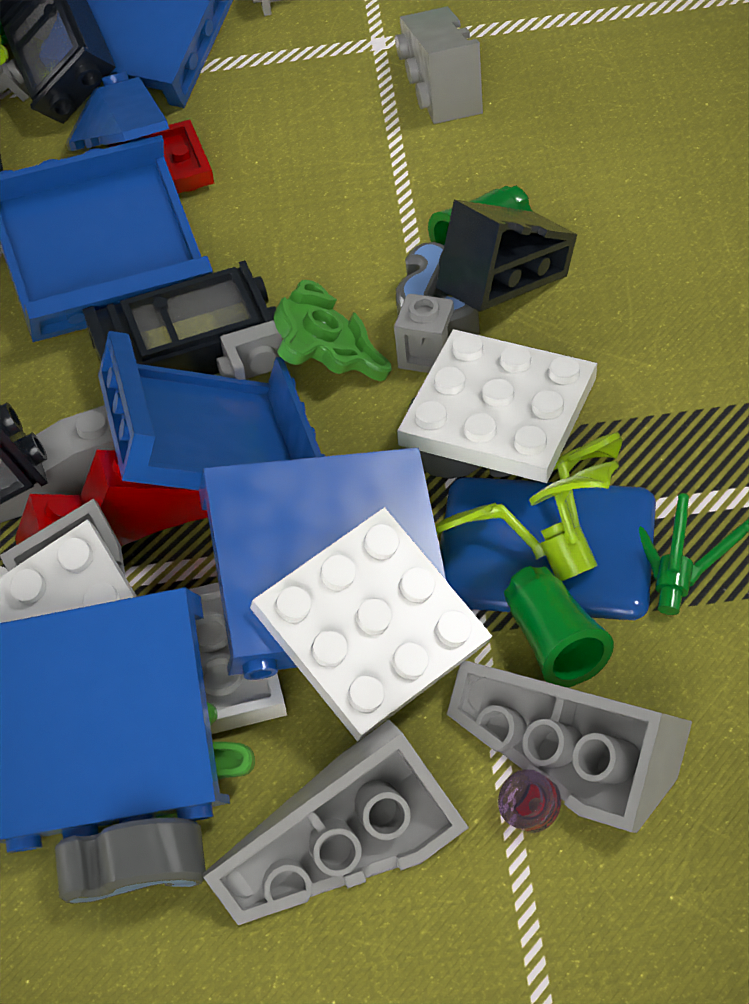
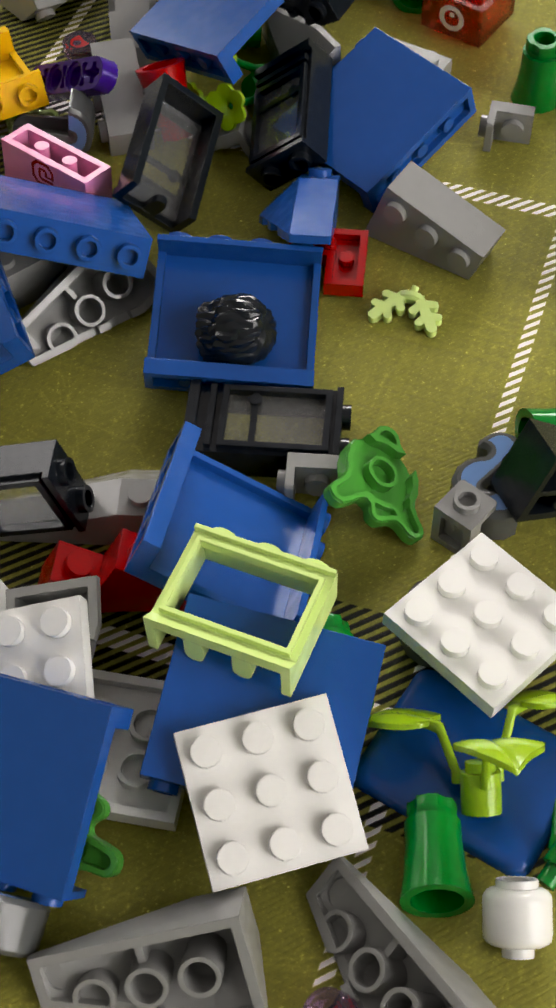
camera: 20 degrees right, 5 degrees up
none -> yellowish green window [143,523,337,697]
none -> black hair [195,293,277,365]
none -> light grey wedge [365,161,506,280]
none -> yellowish green animal [368,285,442,338]
none -> white head [482,876,553,960]

